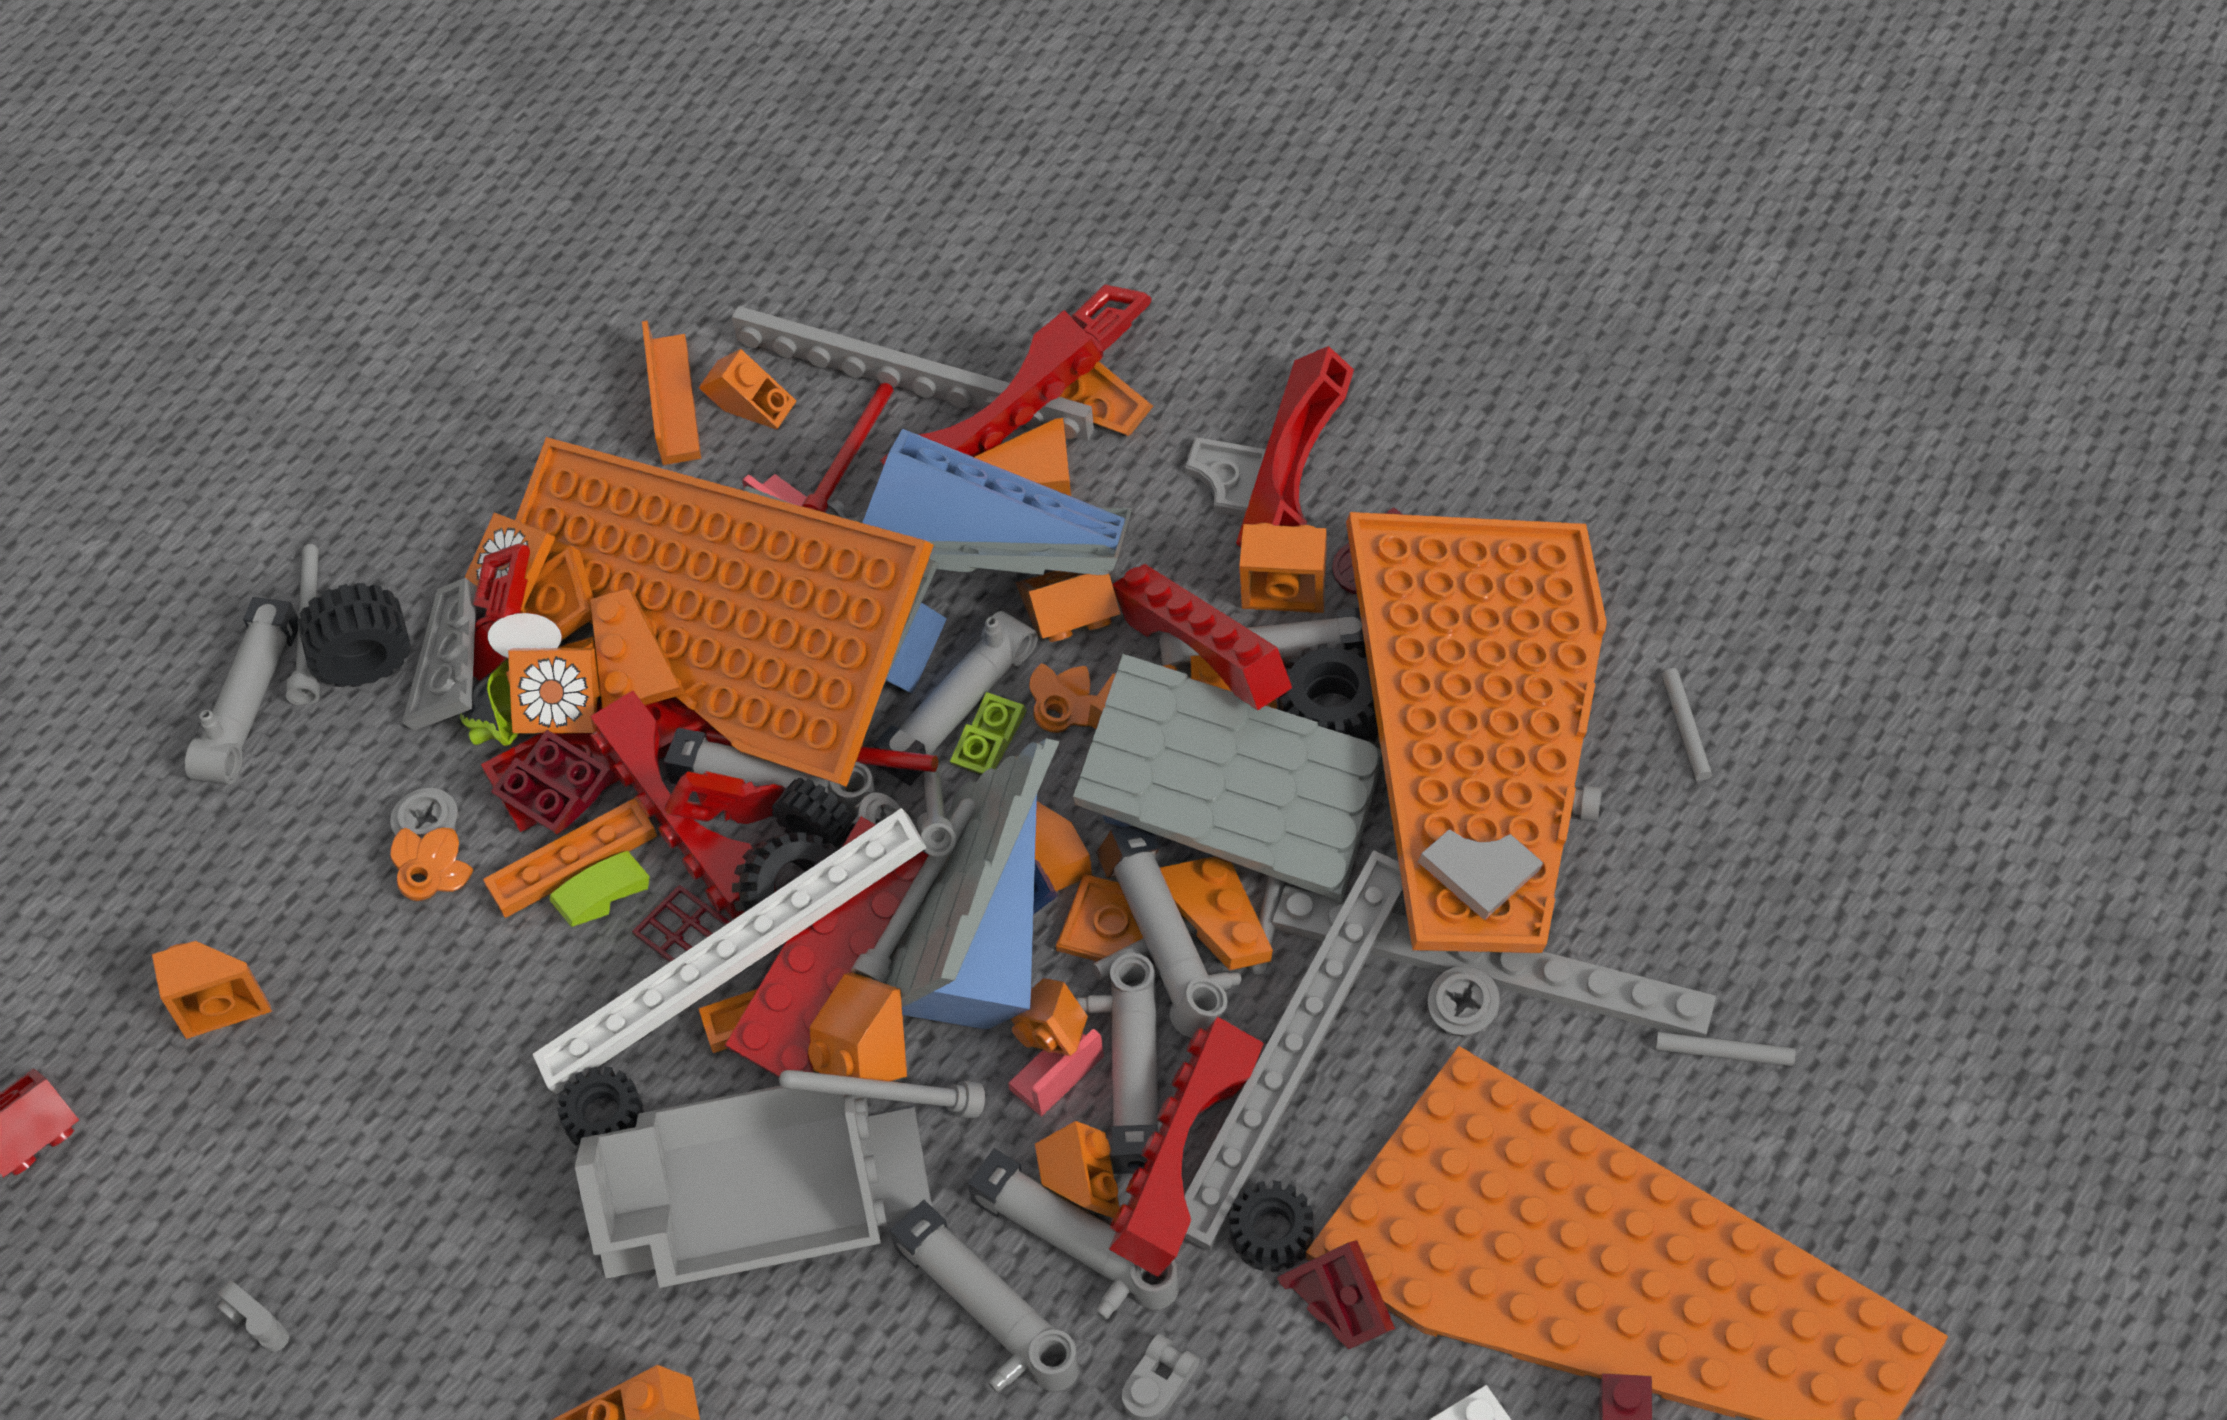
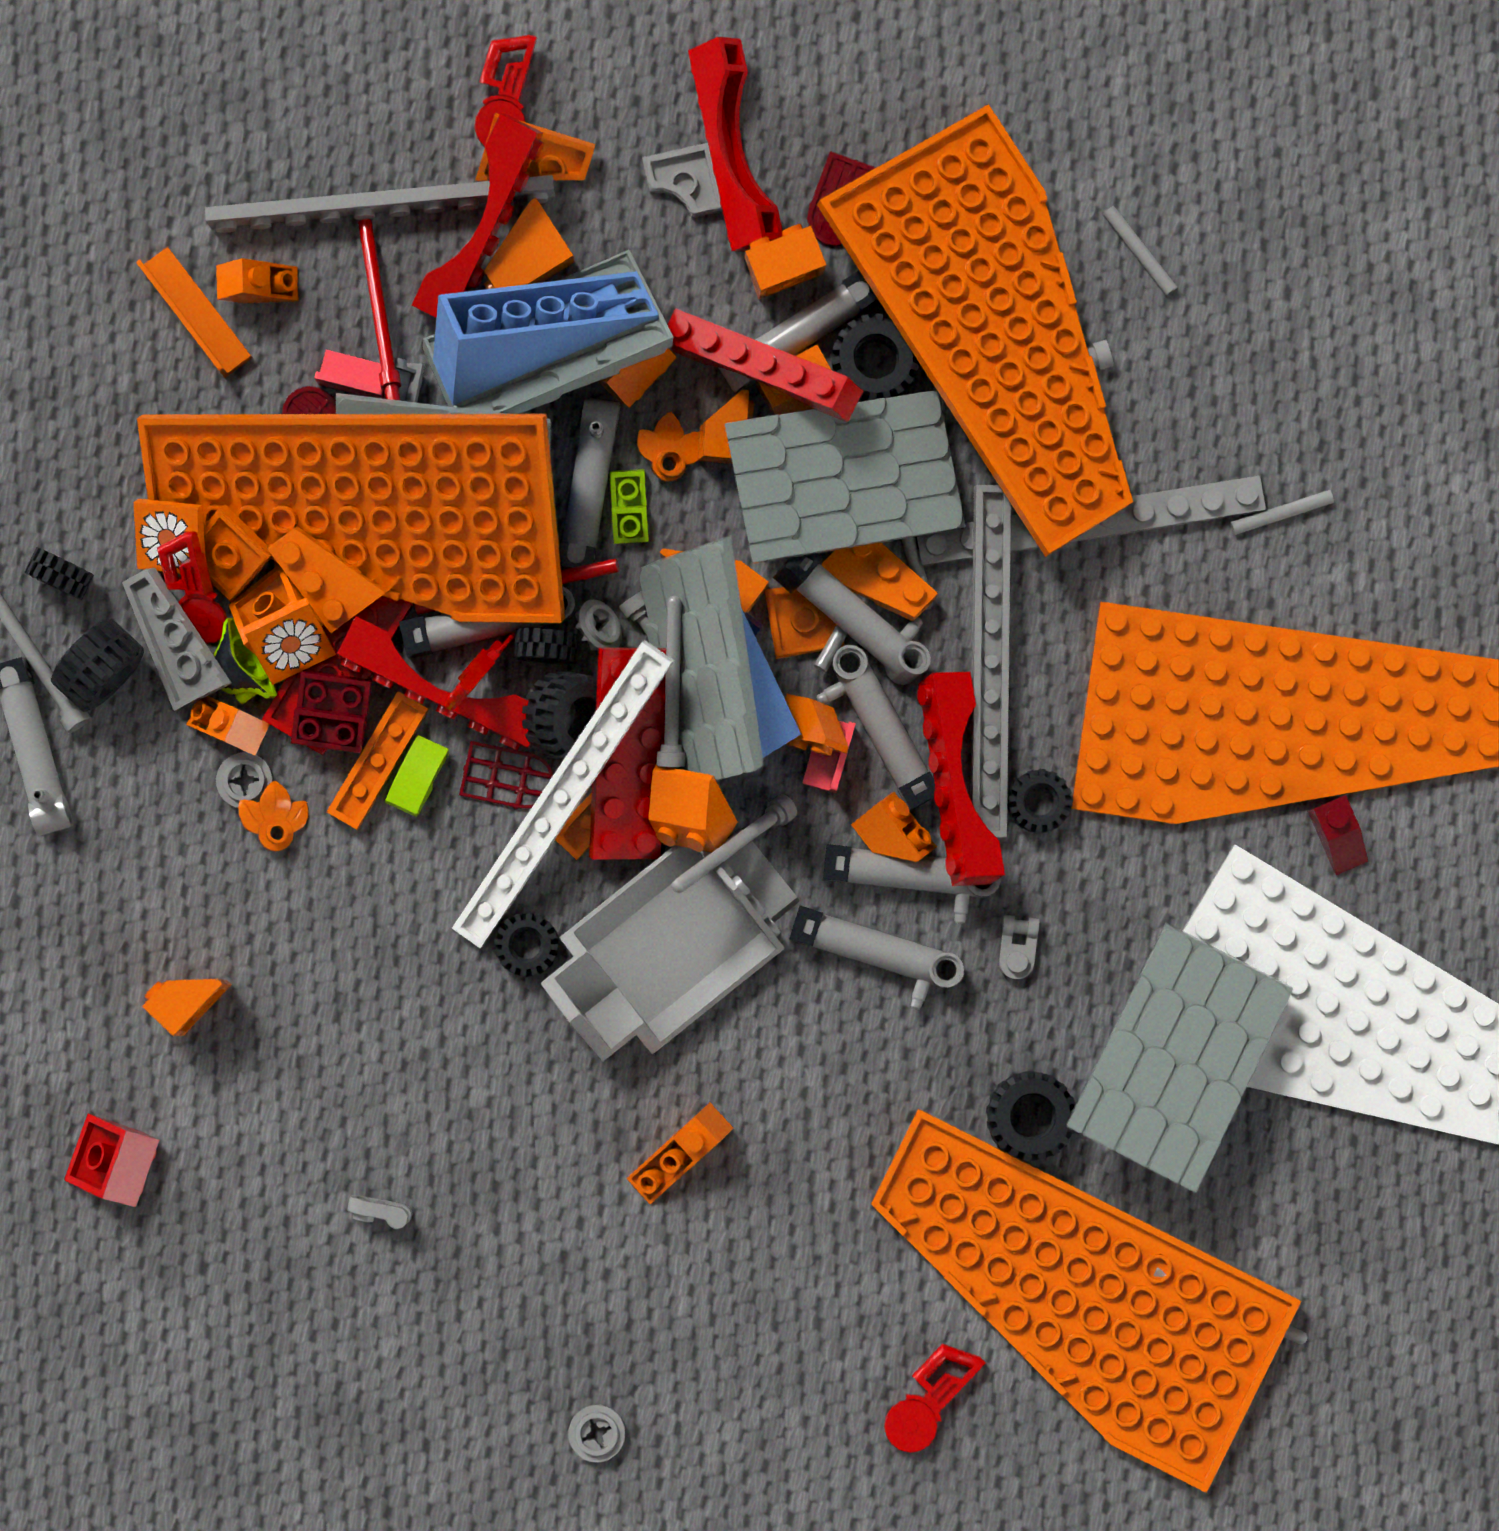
camera: 35 degrees left, 30 degrees up
white sticker [488,613,561,658] -> none
light grey piece [920,766,956,856] -> none
dark red wing [1277,1240,1395,1349] -> none
light grey tile [1418,829,1543,920] -> none
light grey gear [1428,966,1500,1038] -> none
none -> black tyre [24,547,94,600]
none -> orange slope [186,696,270,756]

